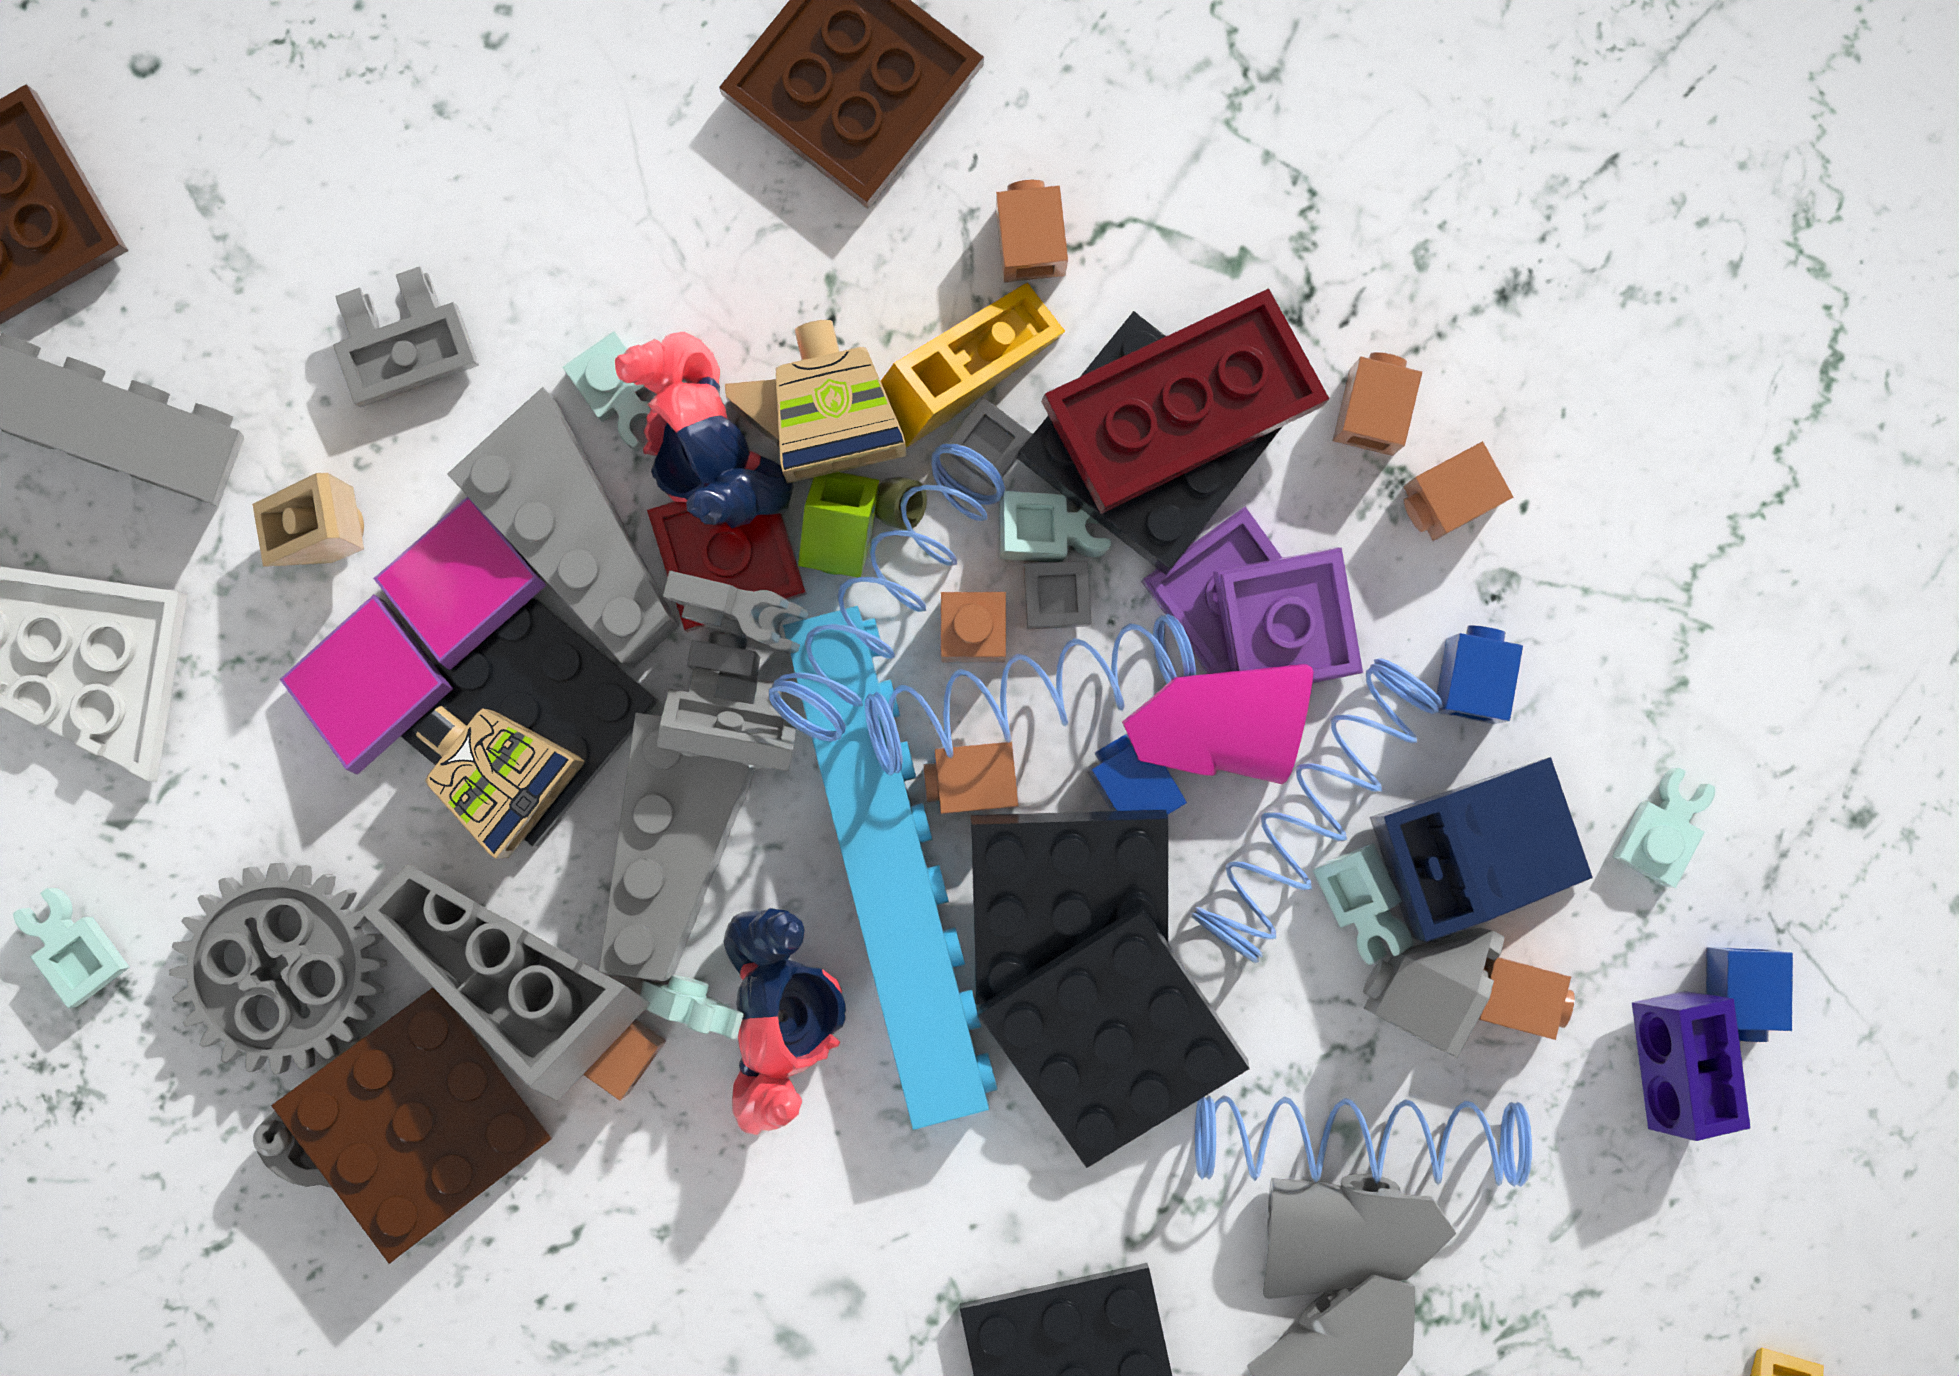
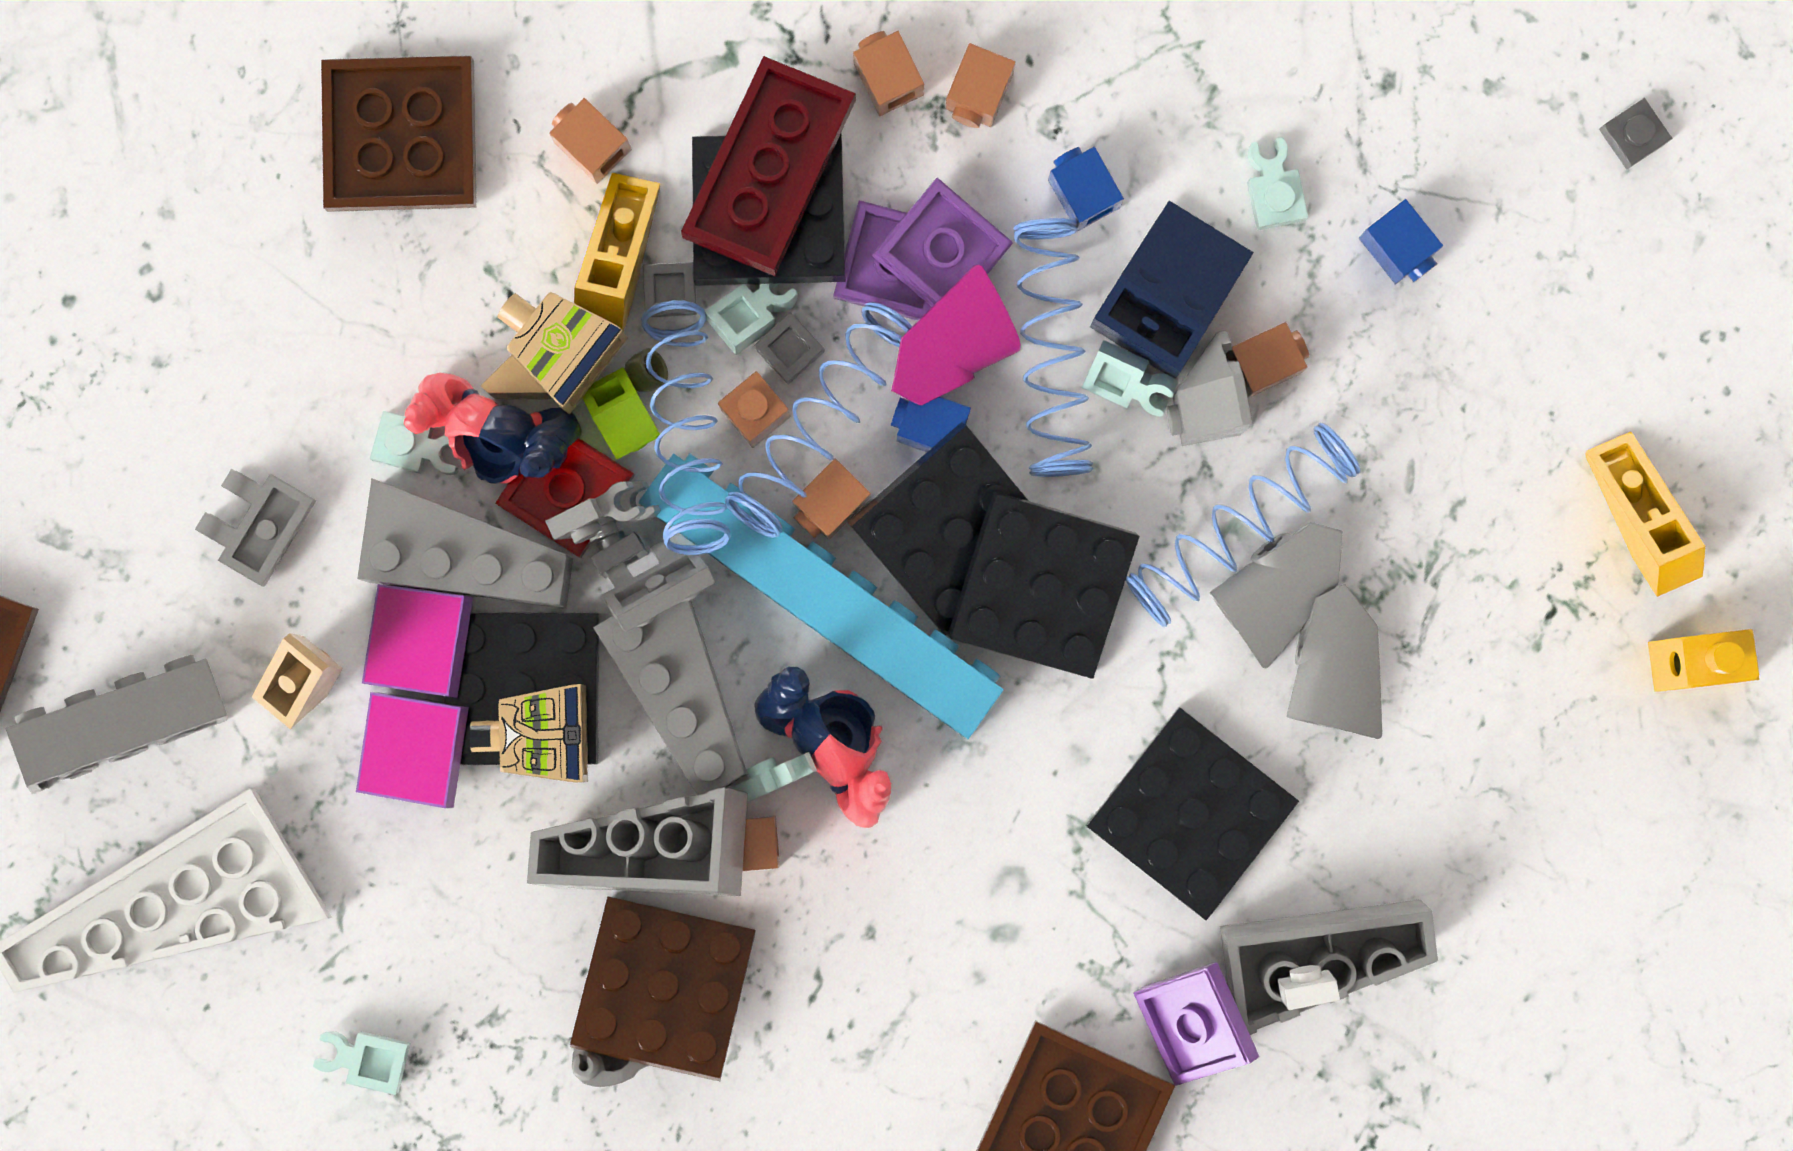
camera: 35 degrees left, 0 degrees up
light grey gear [169,863,387,1075] -> none
dark purple brick [1631,991,1751,1141] -> none

